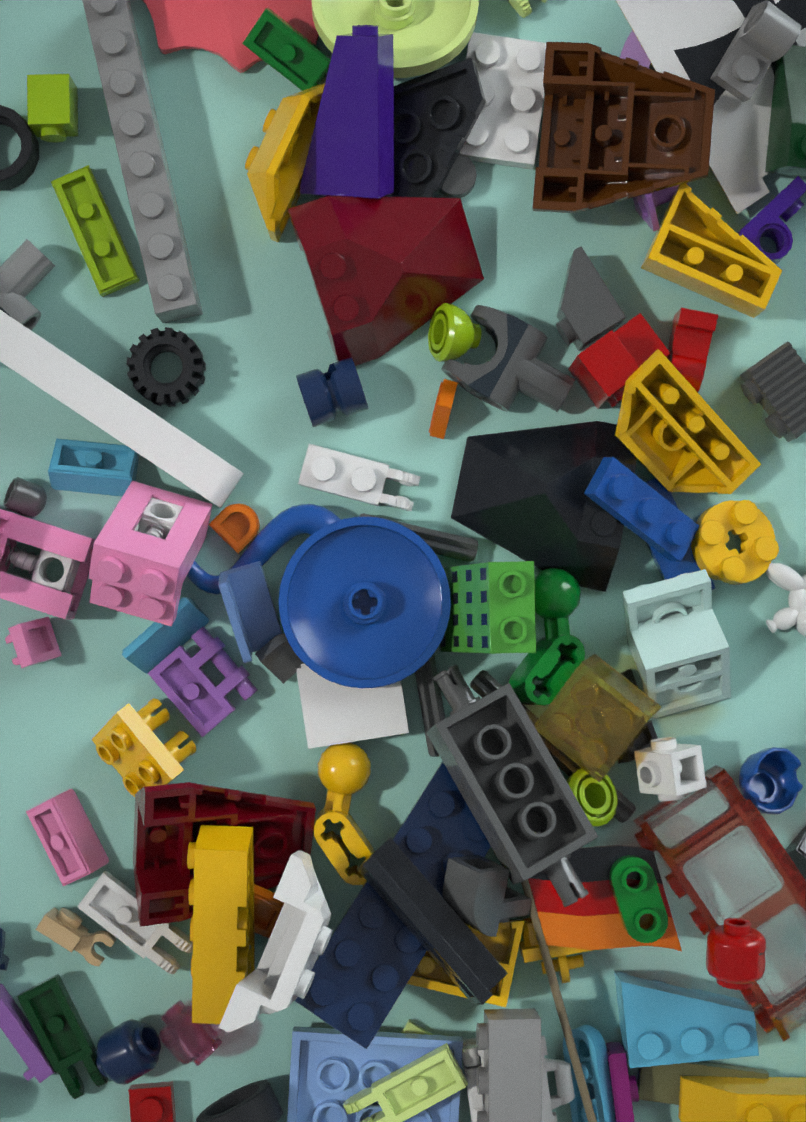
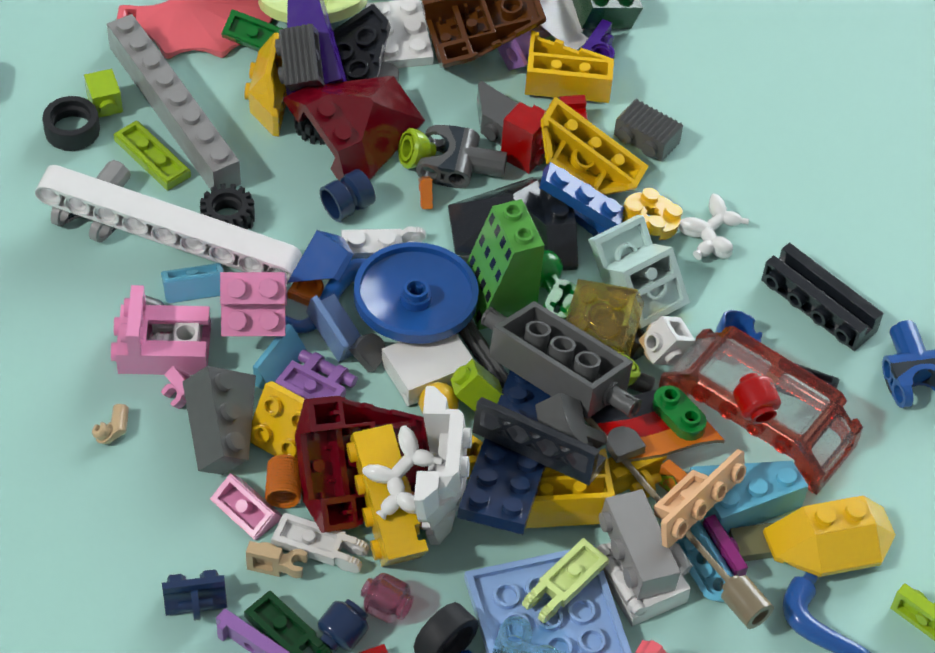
camera: 20 degrees left, 35 degrees down
none -> dark grey wedge [182,366,256,475]
none -> orange piece [265,454,302,508]
none -> dark grey brick [275,24,325,91]
none -> blue slope [287,230,354,283]
none -> white piece [362,425,443,520]
none -> lime brick [450,358,503,411]
none -> dark grey tile [606,426,646,463]
none -> light nougat bracket [654,449,746,549]
none -> orange tile [657,459,687,492]

